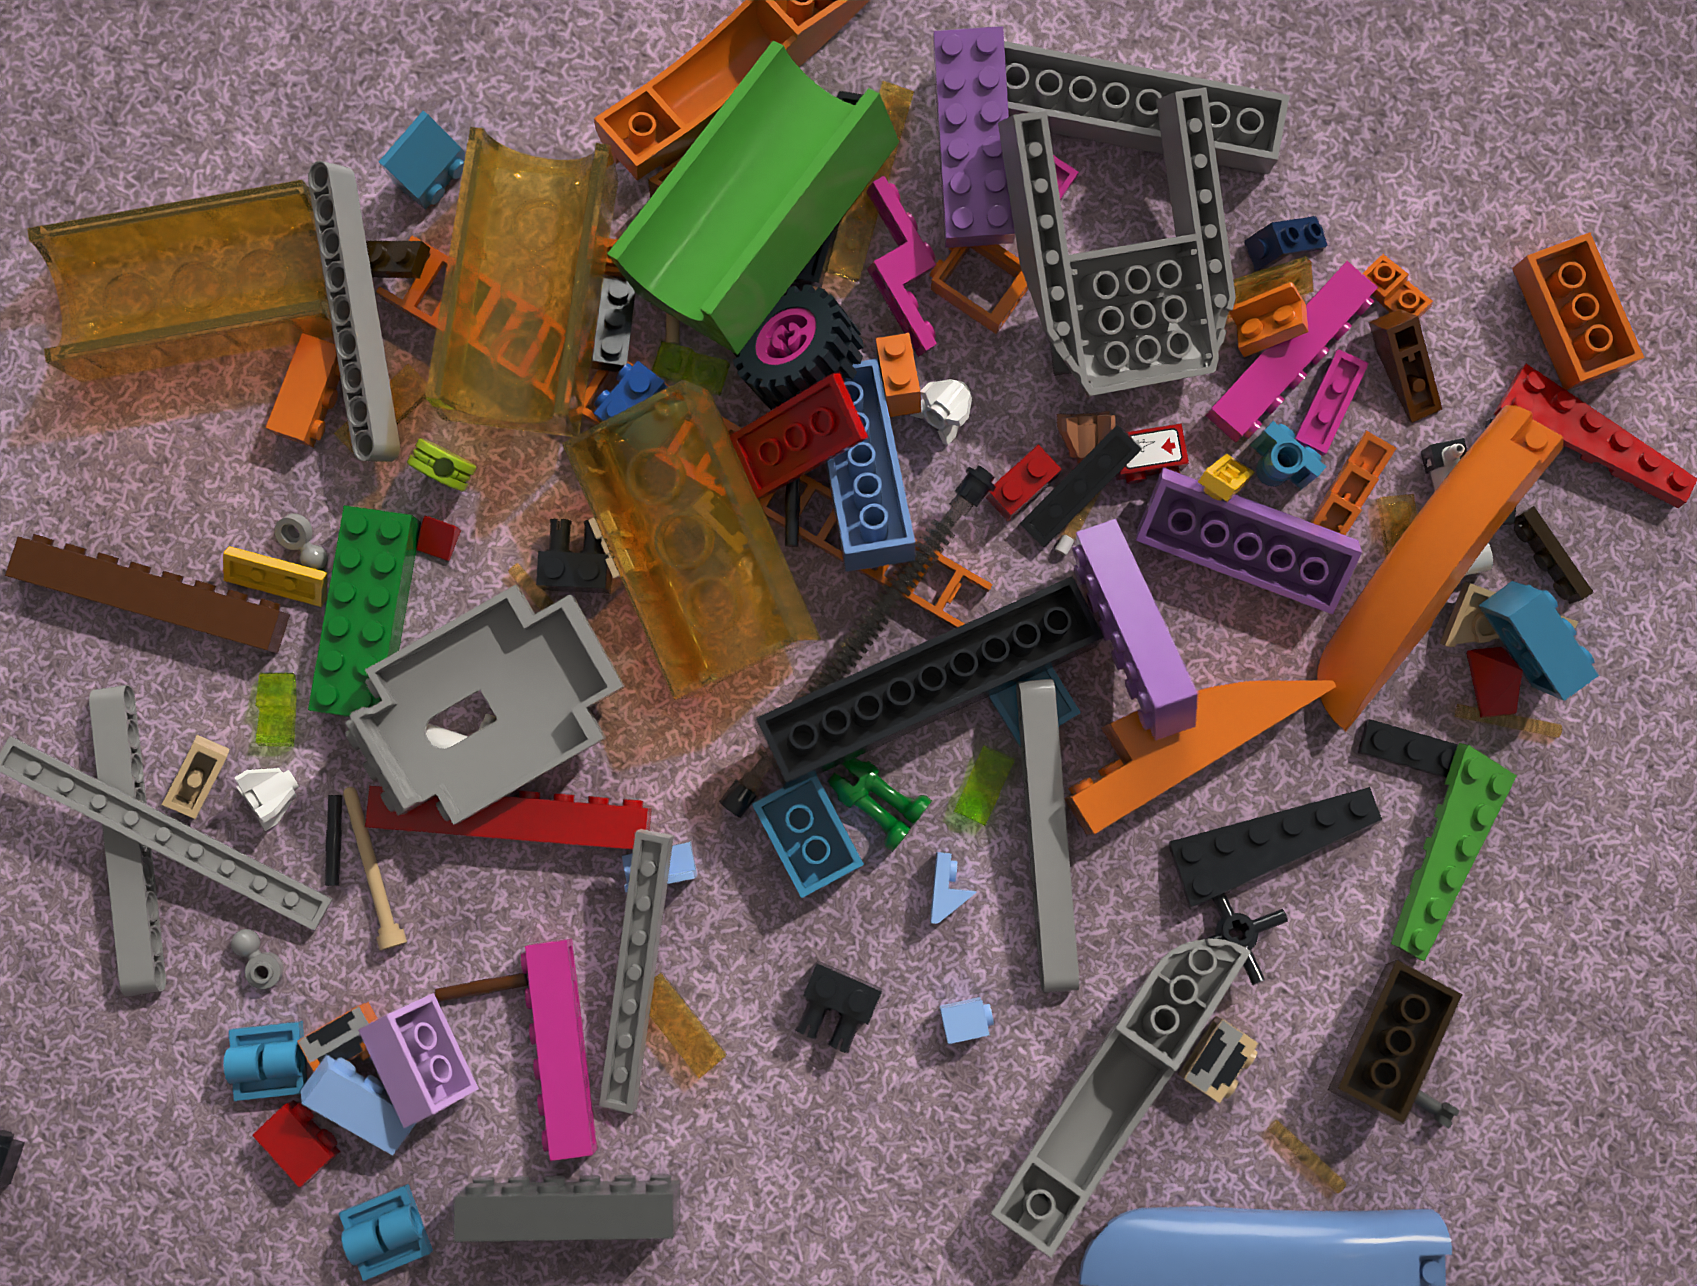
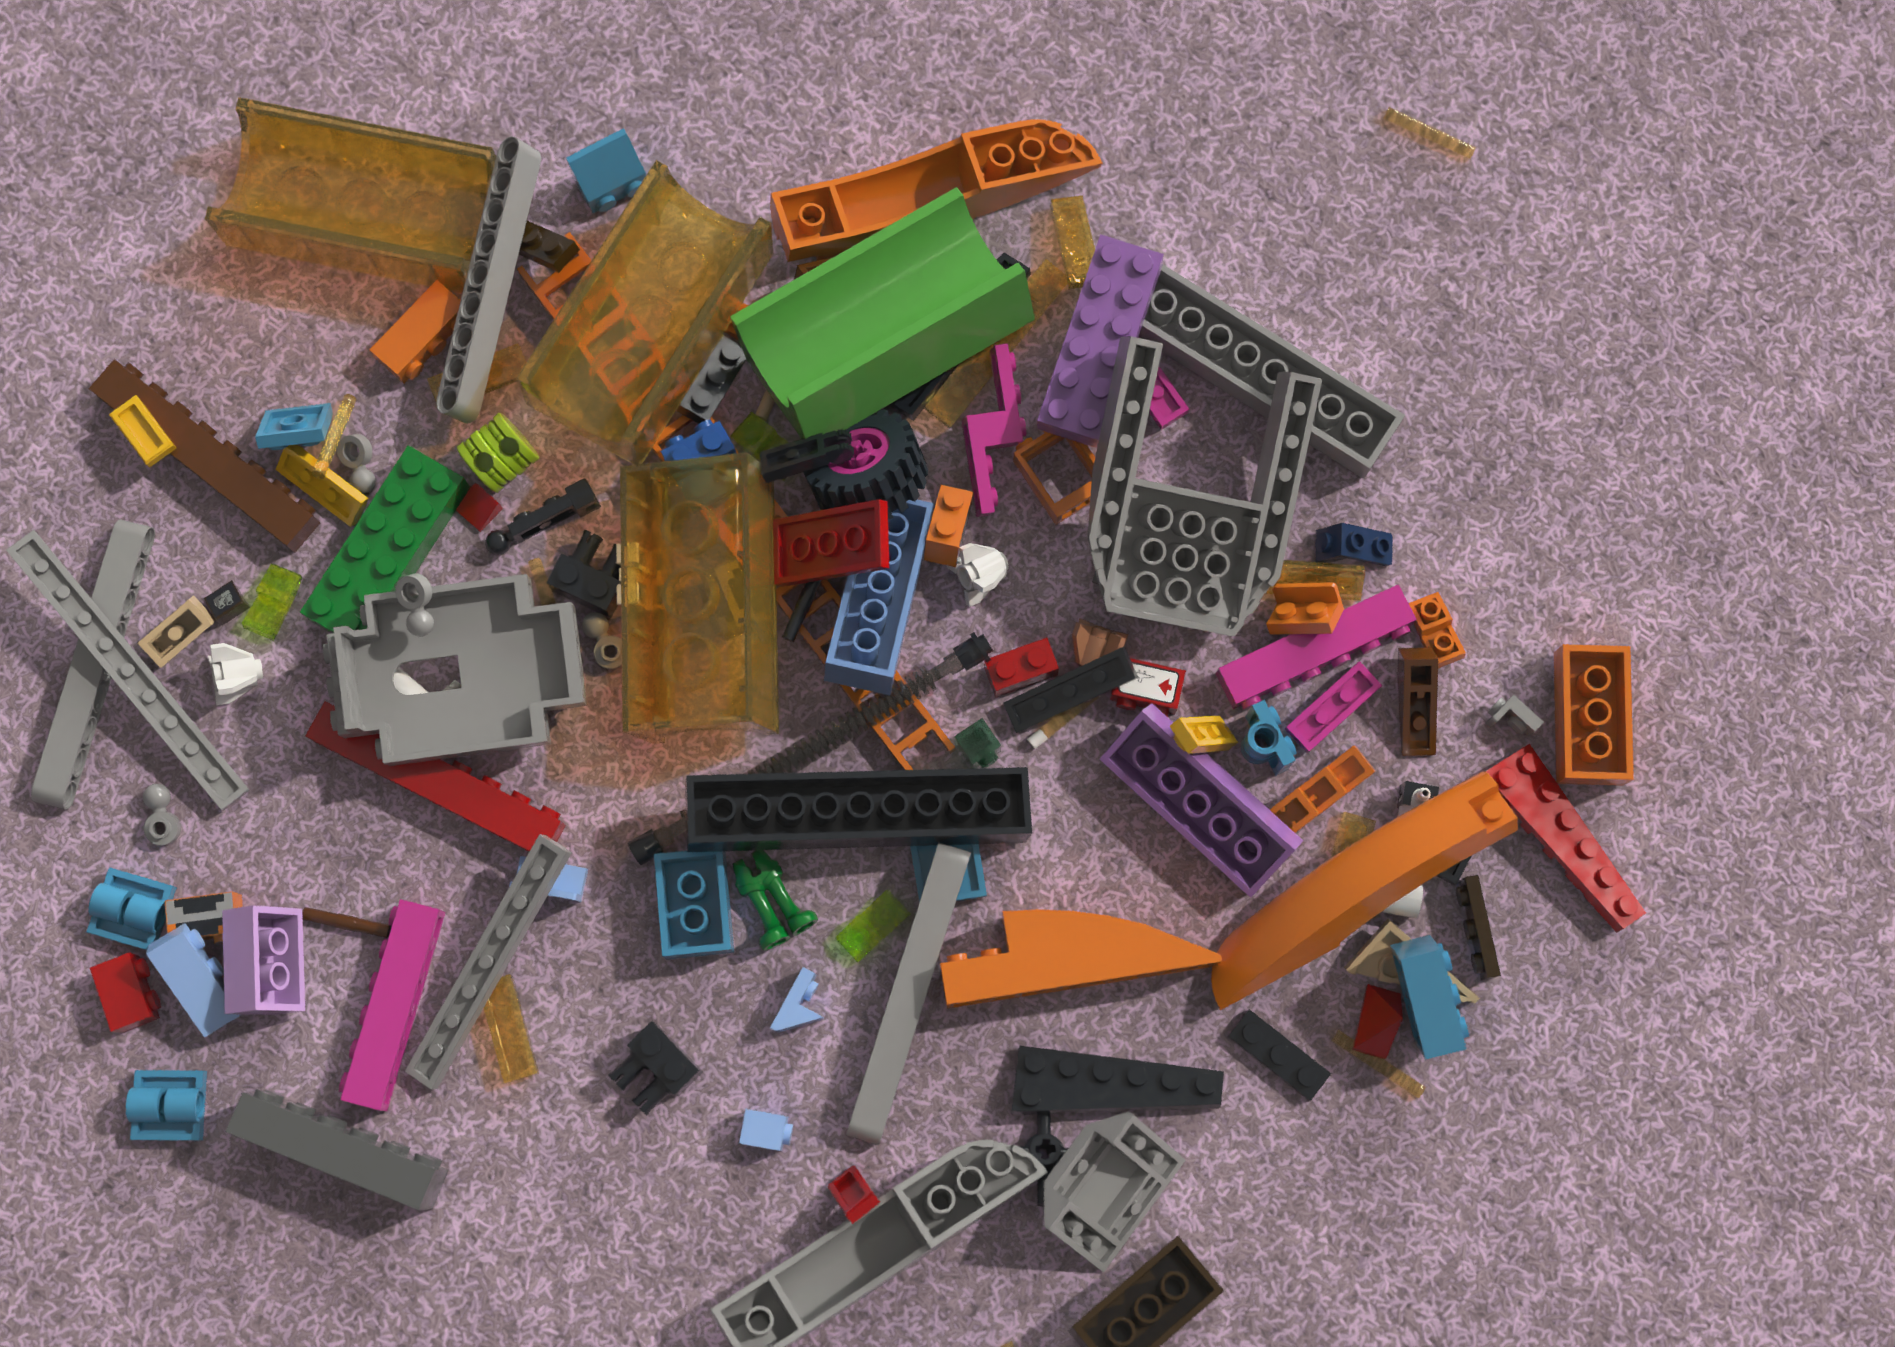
camera: 20 degrees right, 5 degrees down
black piece [325,795,342,886] -> none
tan piece [343,787,407,951] -> none
medium lavender brick [1072,519,1198,740] -> none
brick [1178,1016,1258,1103] -> none
bright green wing [1391,743,1517,962] -> none
none -> yellow tile [109,395,176,468]
none -> slope [204,580,250,626]
none -> dark azure plate [255,403,333,450]
none -> clear yellow bar [312,394,356,479]
none -> light grey plate [395,573,434,637]
none -> lime head [457,430,517,493]
none -> black plate [485,478,601,555]
none -> light grey plate [582,612,627,670]
none -> black hinge [760,429,854,483]
none -> red tile [827,1165,880,1225]
none -> clear green brick [954,718,1001,768]
none -> light grey slope [1044,1112,1186,1272]
none -> clear yellow plate [1050,195,1095,290]
none -> light grey bracket [1486,695,1544,736]

